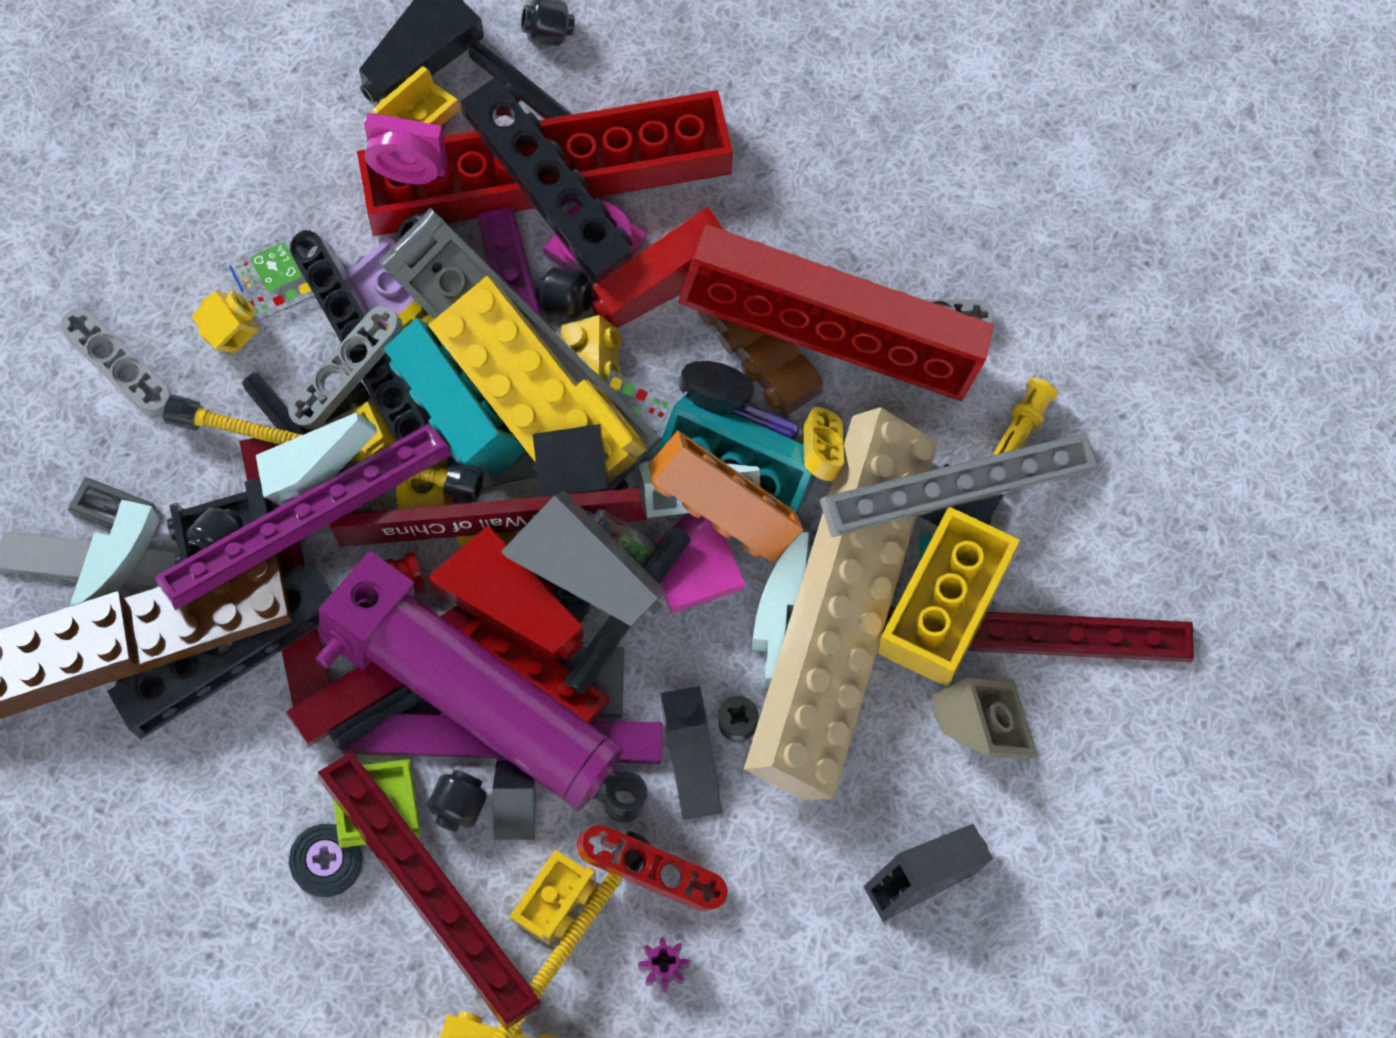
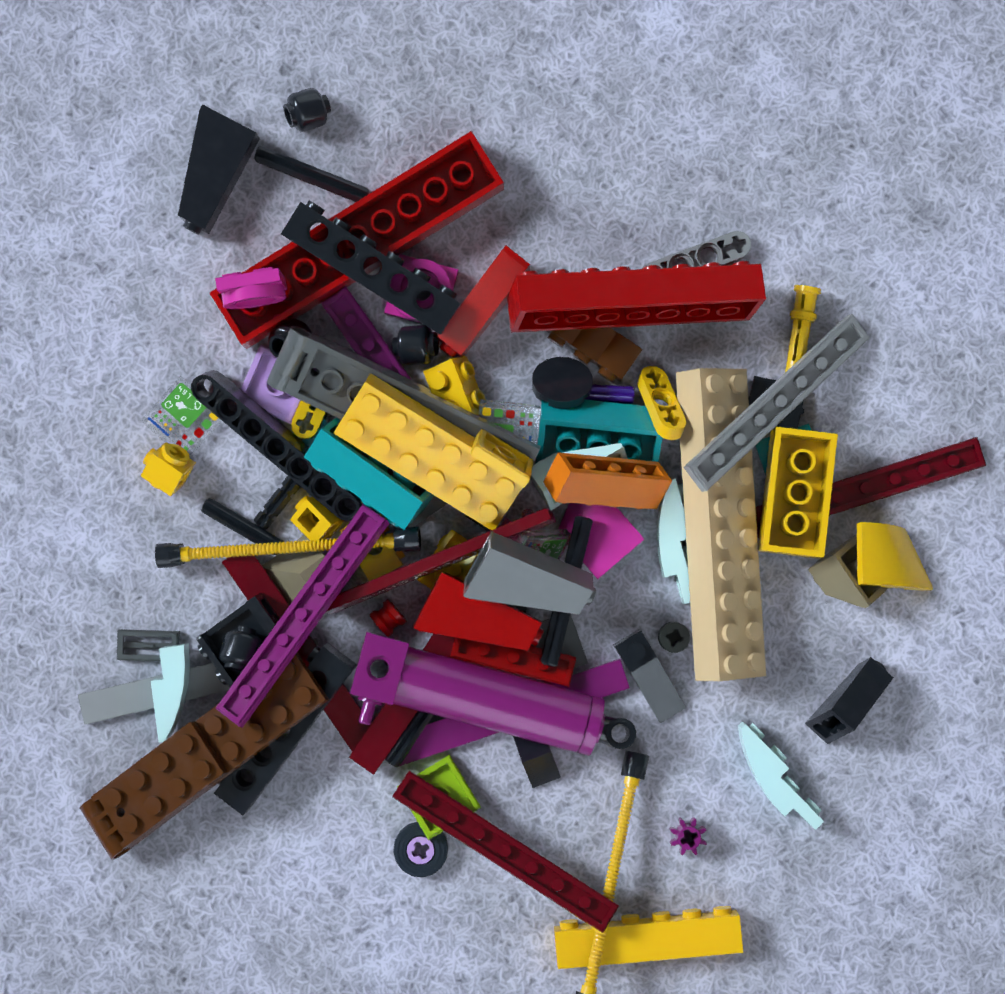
camera: 20 degrees left, 20 degrees up
light grey beam [60,308,171,417] -> none
light aqua slope [256,413,377,506] -> none
light grey beam [288,306,403,430] -> none
yellow bracket [372,67,461,126] -> none
black head [427,769,487,833] -> none
yellow bracket [509,849,598,947] -> none
black piece [532,424,609,497] -> none
red beam [576,825,728,912] -> none
none -> light aqua slope [738,722,824,830]
none -> yellow slope [857,522,933,591]

